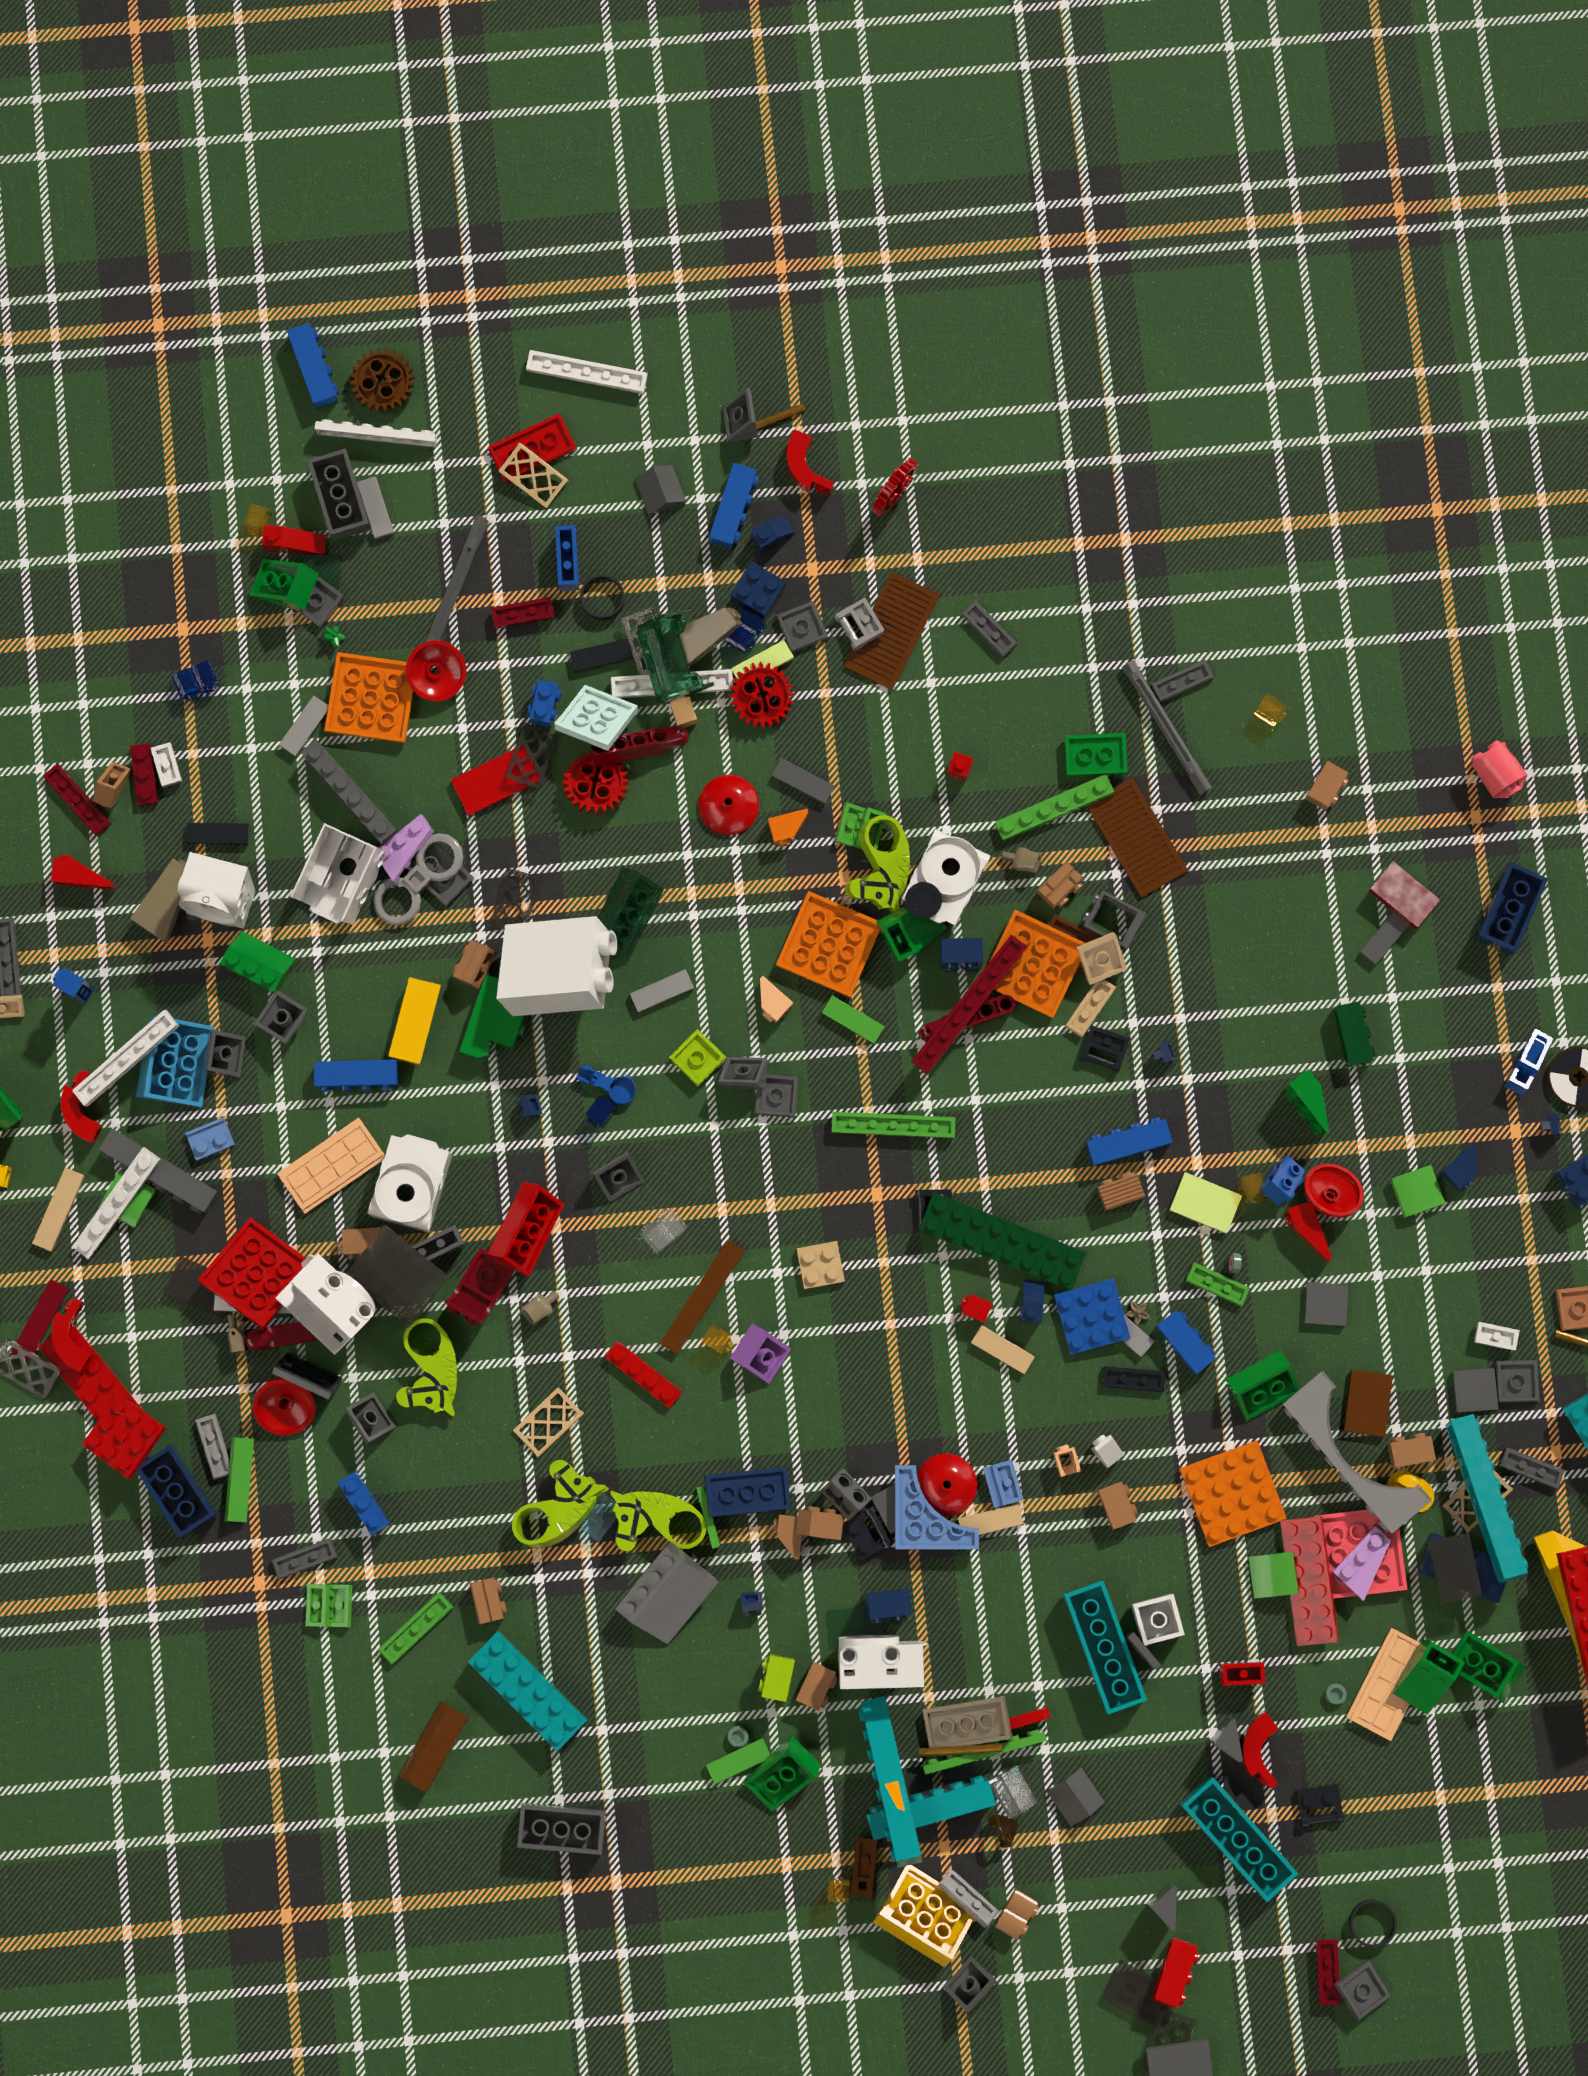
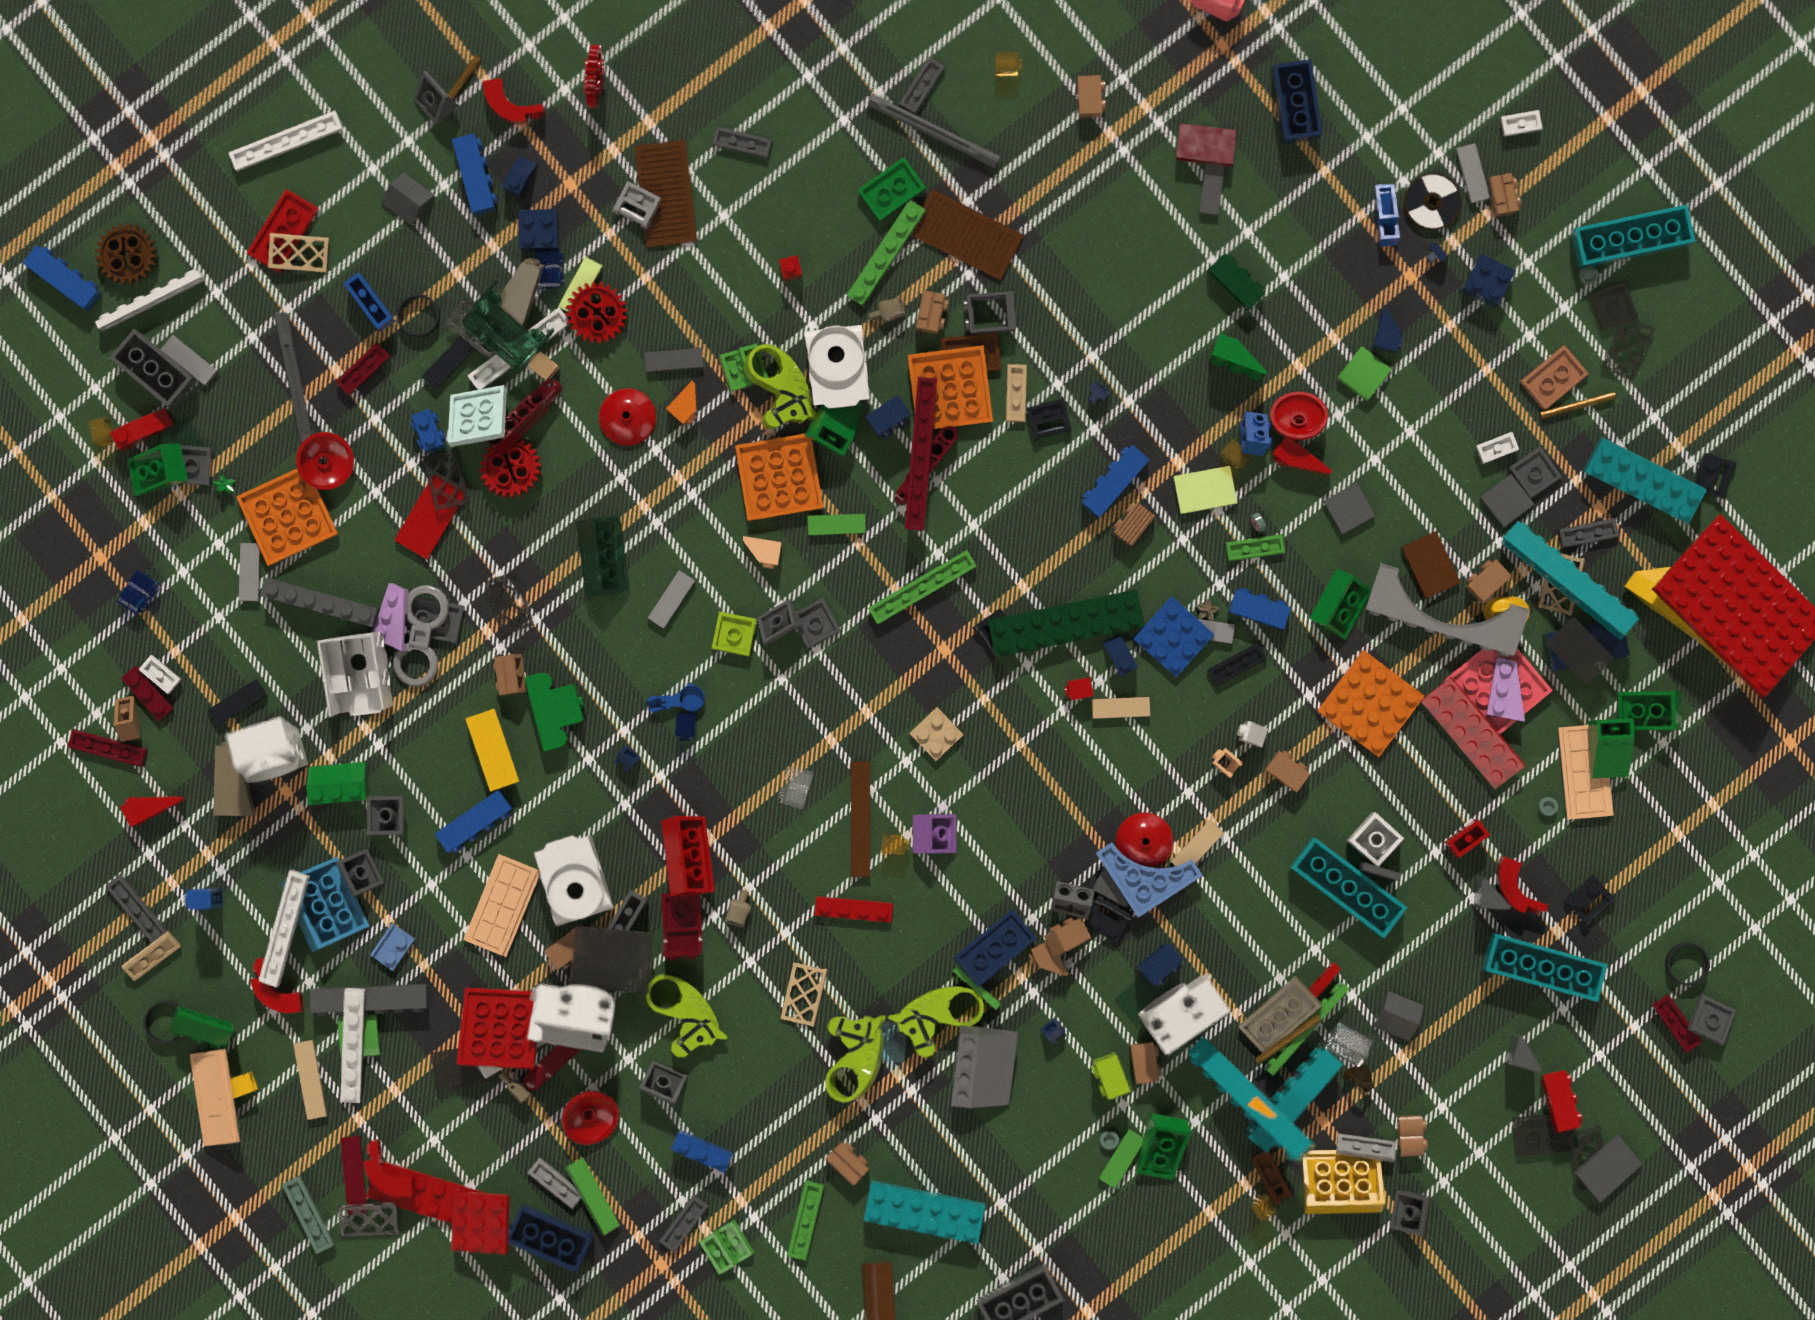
camera: 30 degrees left, 5 degrees up
black tile [272,1353,343,1400] -> none
white brick [497,916,617,1016] -> none
dark grey slope [592,1152,645,1202] -> none
dark grey tile [776,601,829,653] -> none
black piece [905,882,942,919] -> none
medium blue plate [983,1460,1023,1508] -> none
tan plate [1076,932,1127,985] -> none
bright green slope [1249,1552,1299,1599] -> none

